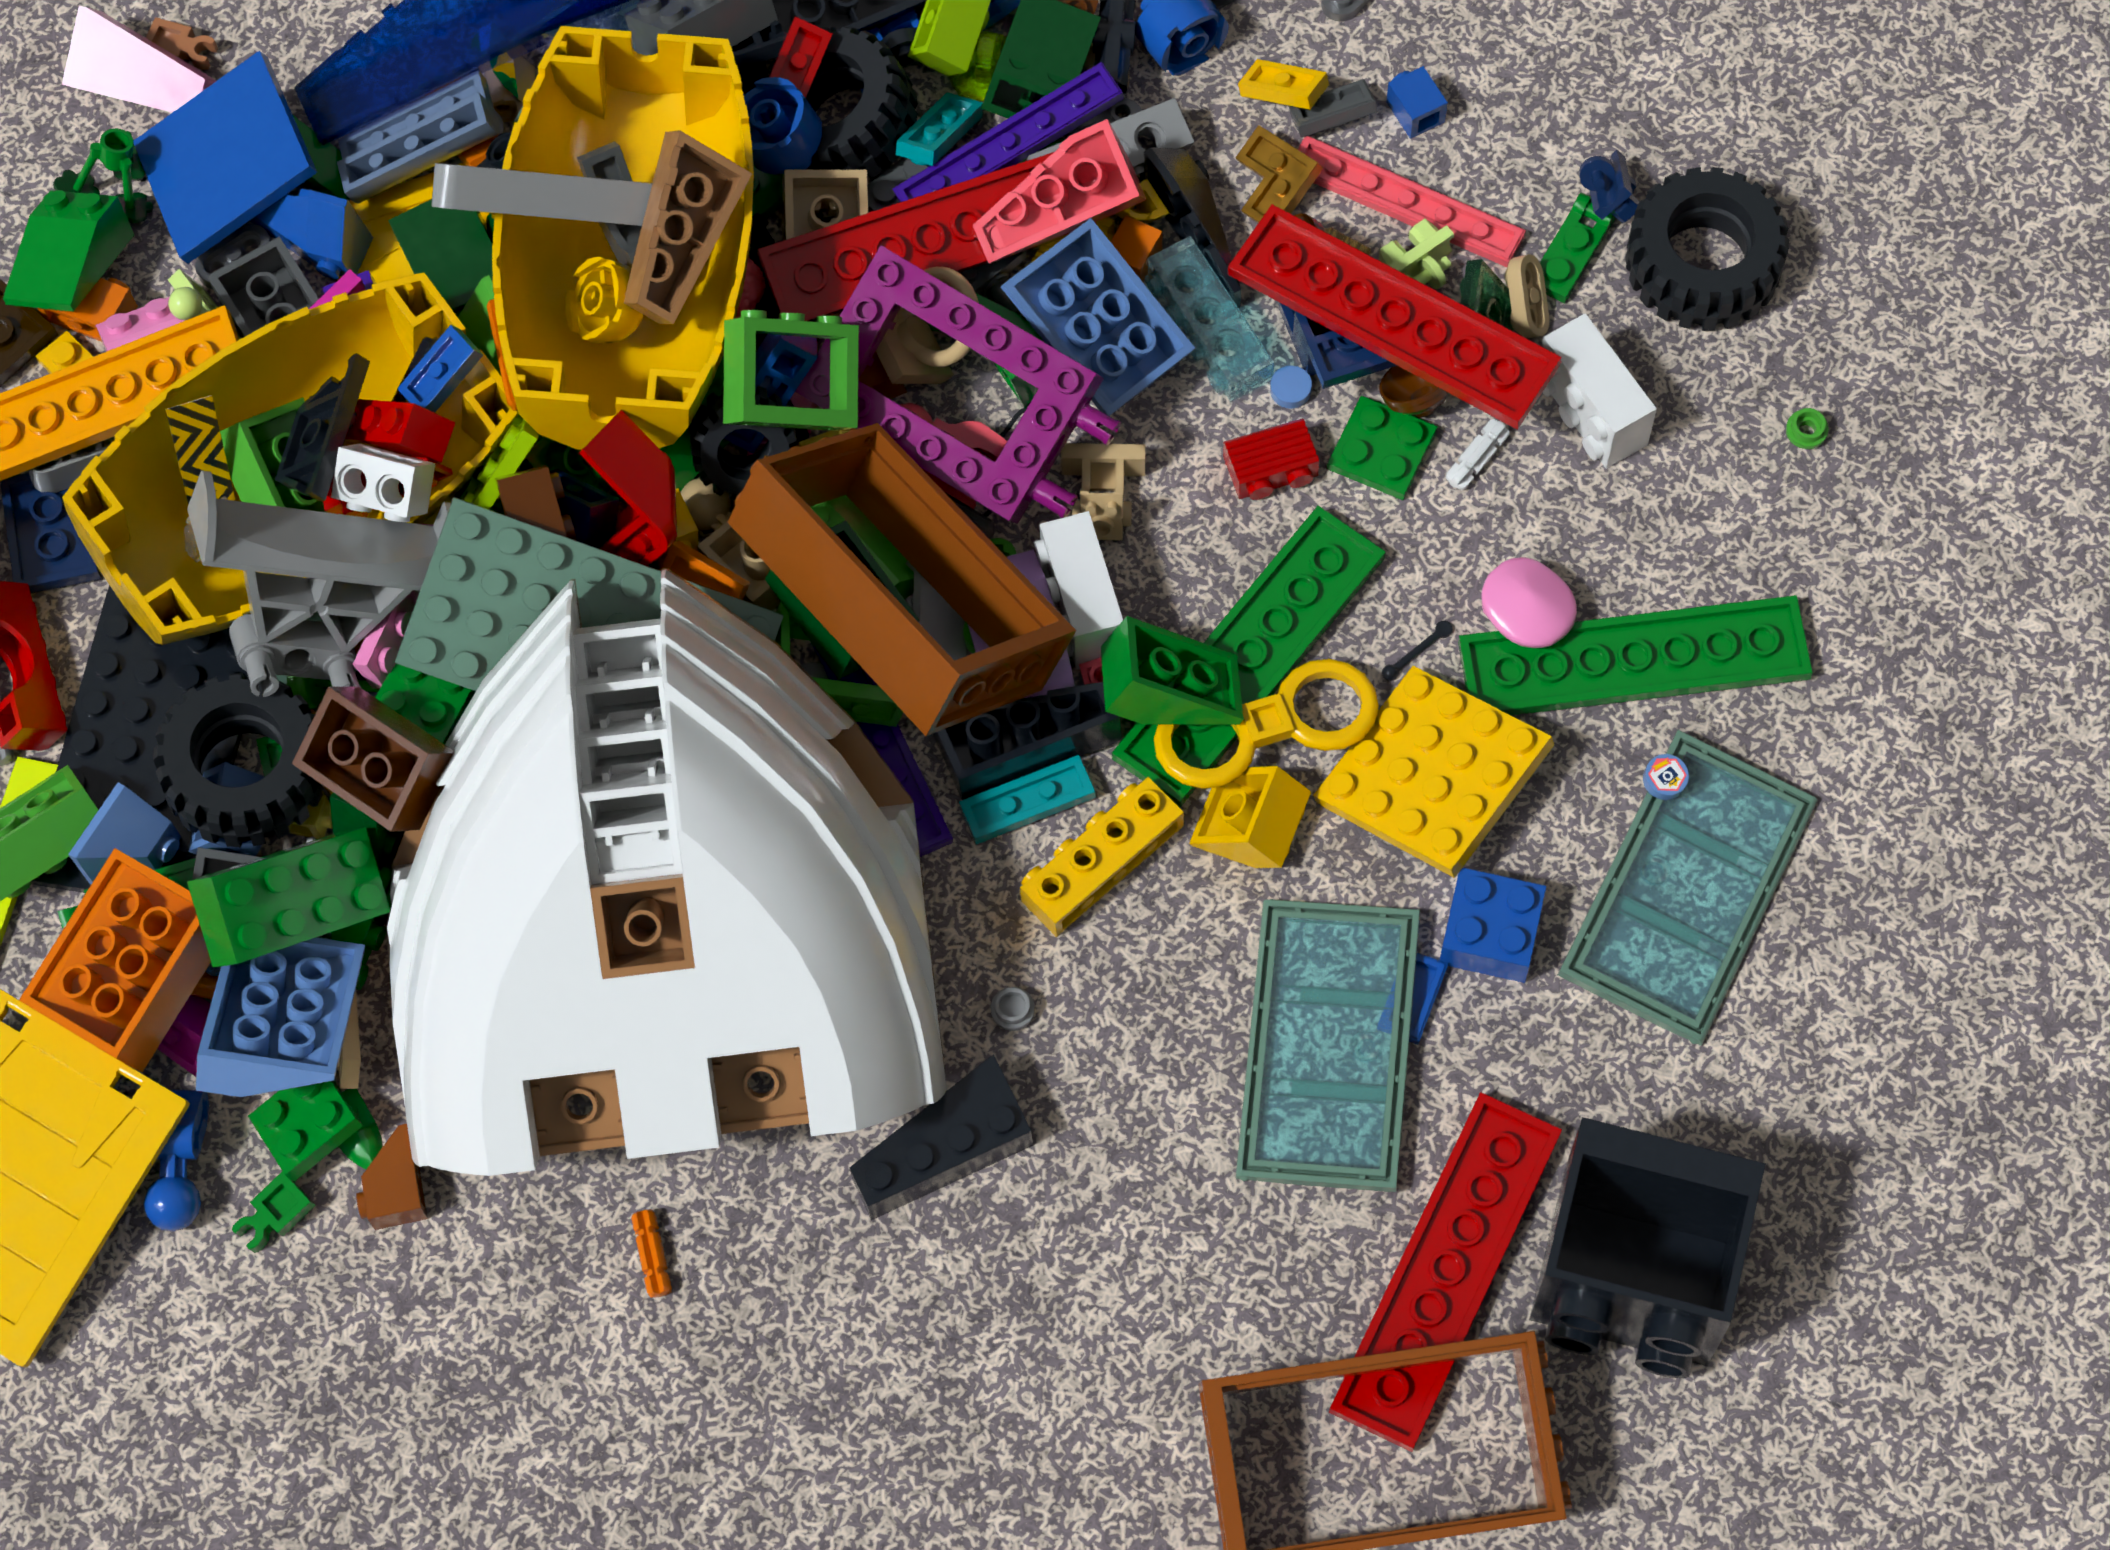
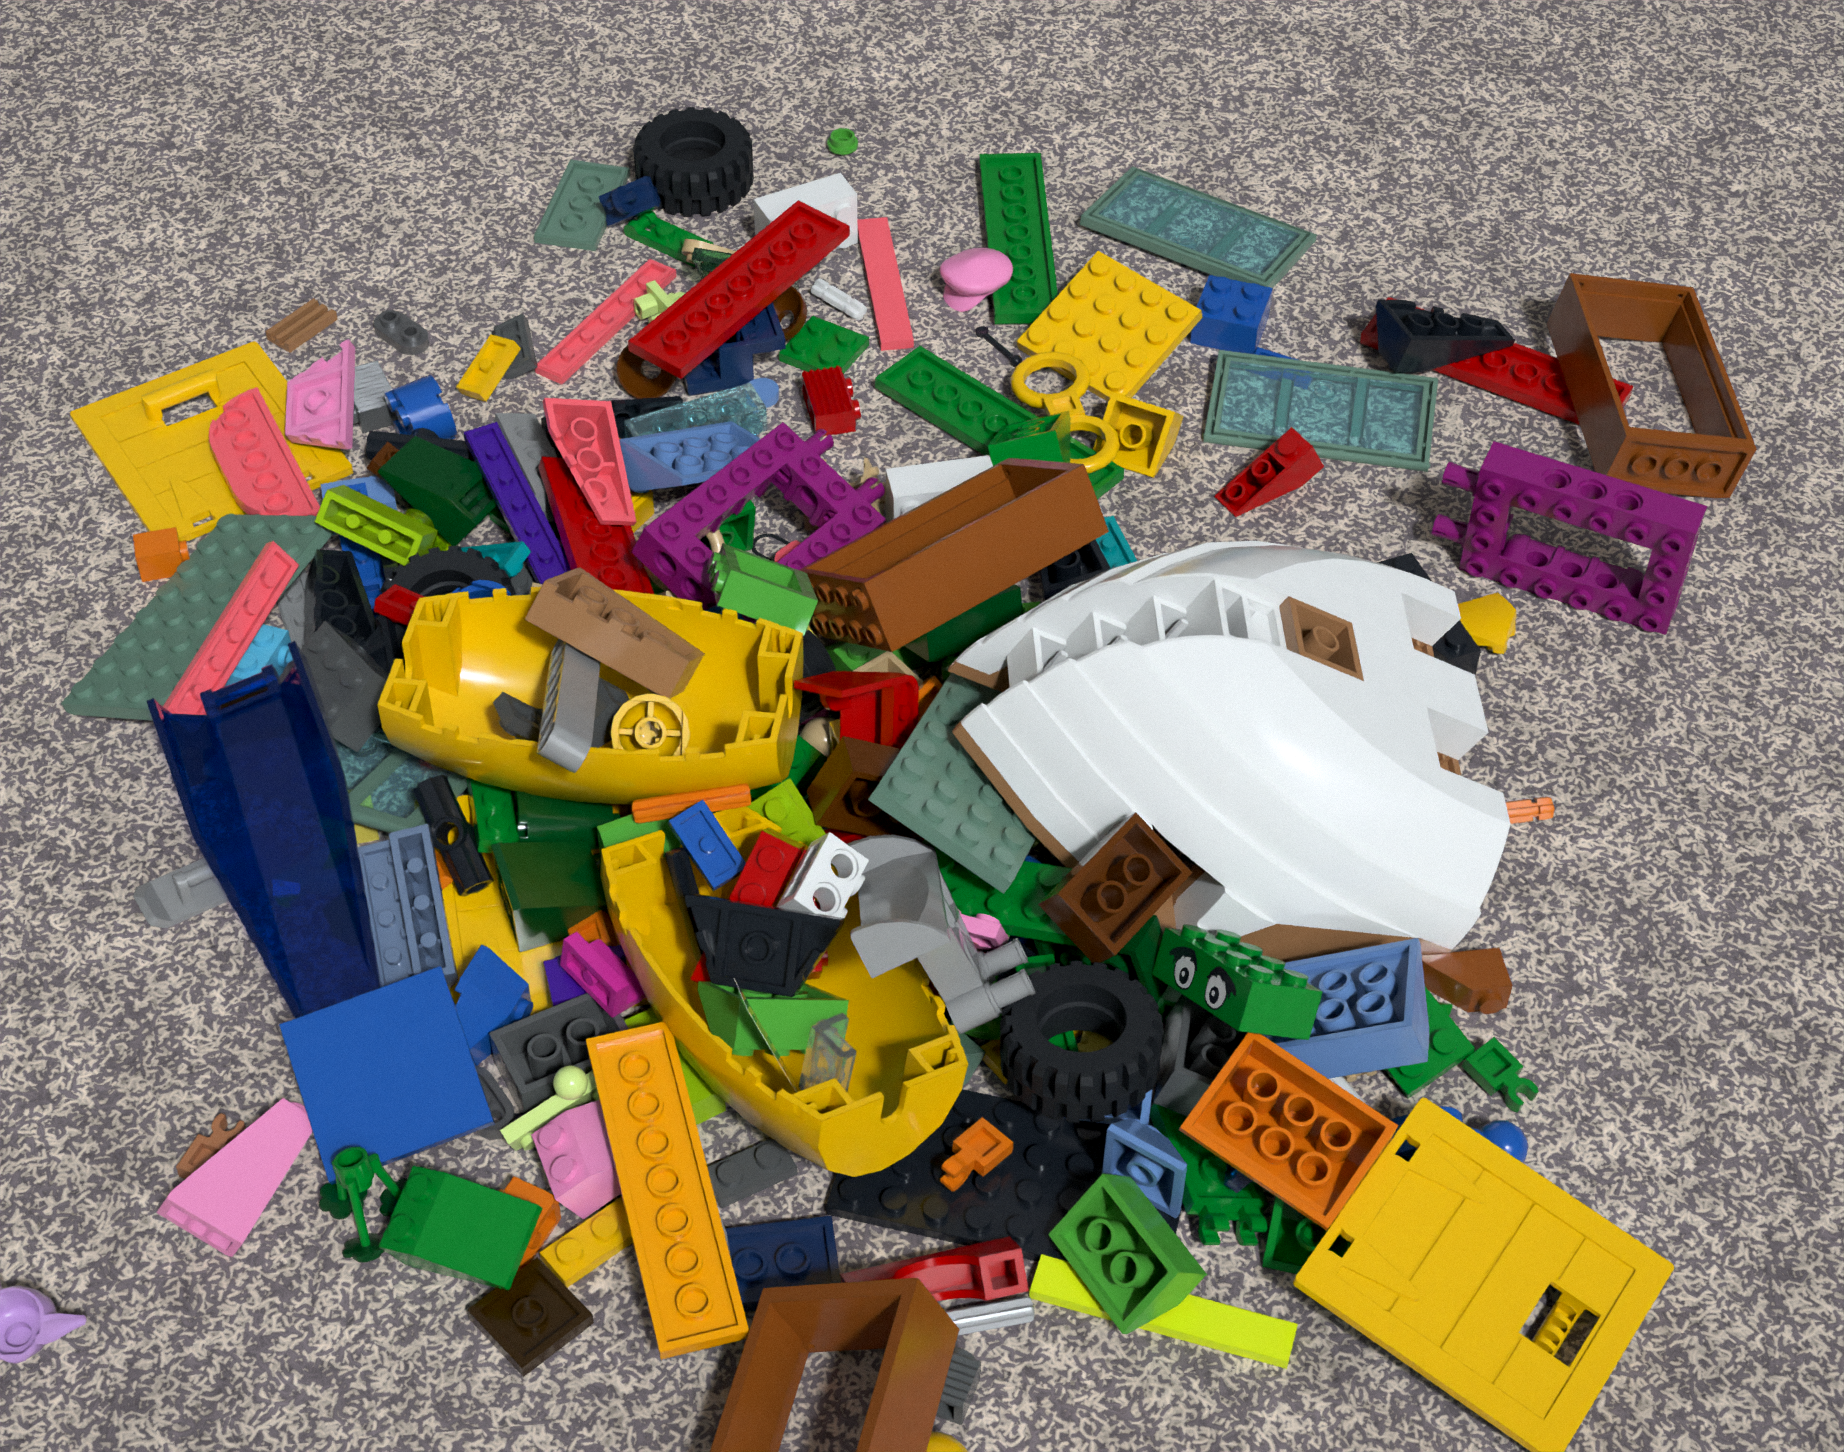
camera: 90 degrees left, 20 degrees down
yellow brick [1020,777,1184,937] -> none
pearl gold plate [1235,125,1323,223] -> none
blue brick [1386,66,1448,139] -> none
black piece [1529,1117,1766,1378] -> none
tile [1643,754,1689,800] -> none
none -> sand green tile [534,160,630,251]
none -> coral tile [857,217,914,351]
none -> orange plate [940,1117,1014,1192]
none -> red slope [1214,427,1324,517]
none -> black wedge [1376,299,1515,373]
none -> magenta brick [1431,441,1707,635]
none -> yellow slope [1458,592,1517,654]

